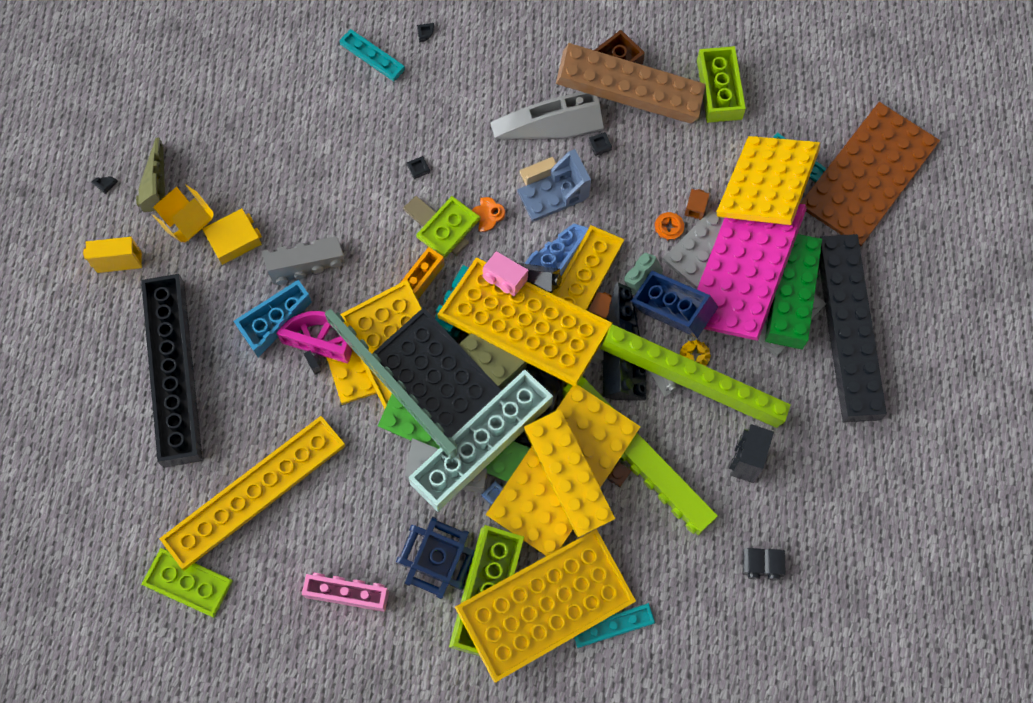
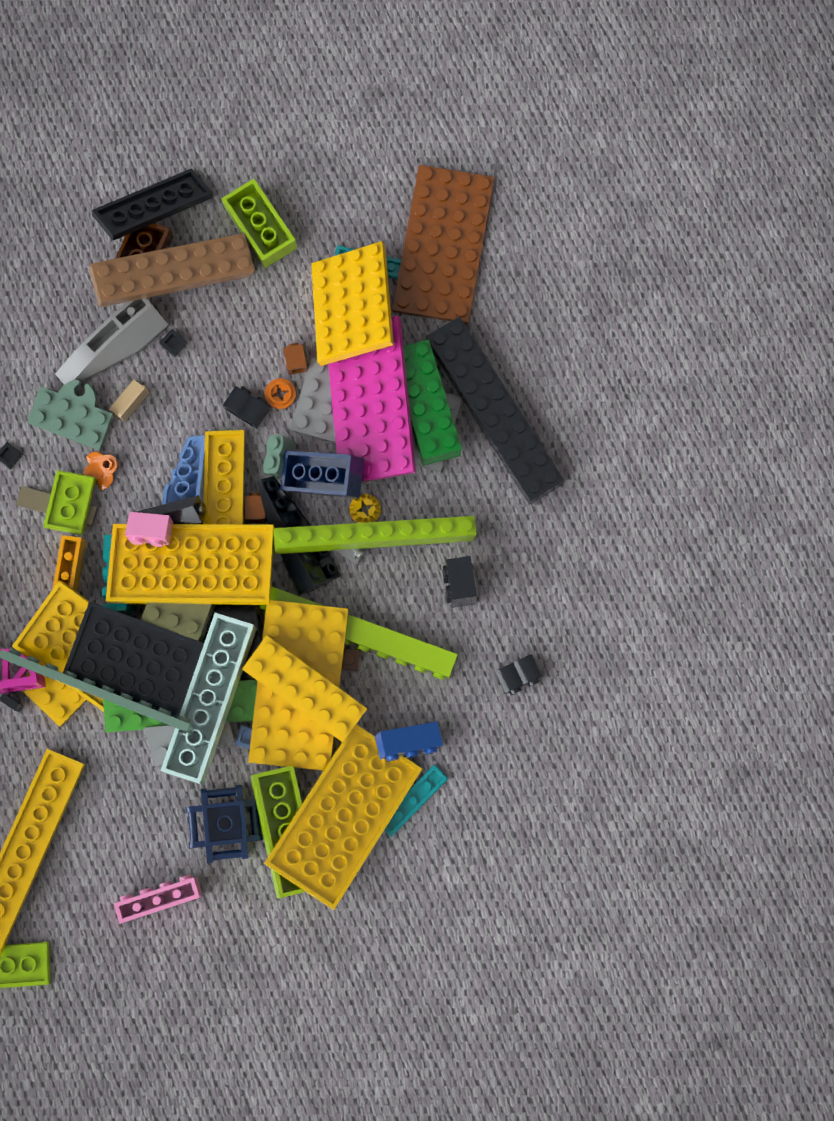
camera: 25 degrees left, 10 degrees up
sand blue bracket [517,149,591,222] -> none
none -> sand green plate [27,380,114,451]
none -> black plate [92,168,213,241]
none -> black brick [223,386,269,429]
none -> blue brick [375,721,443,762]

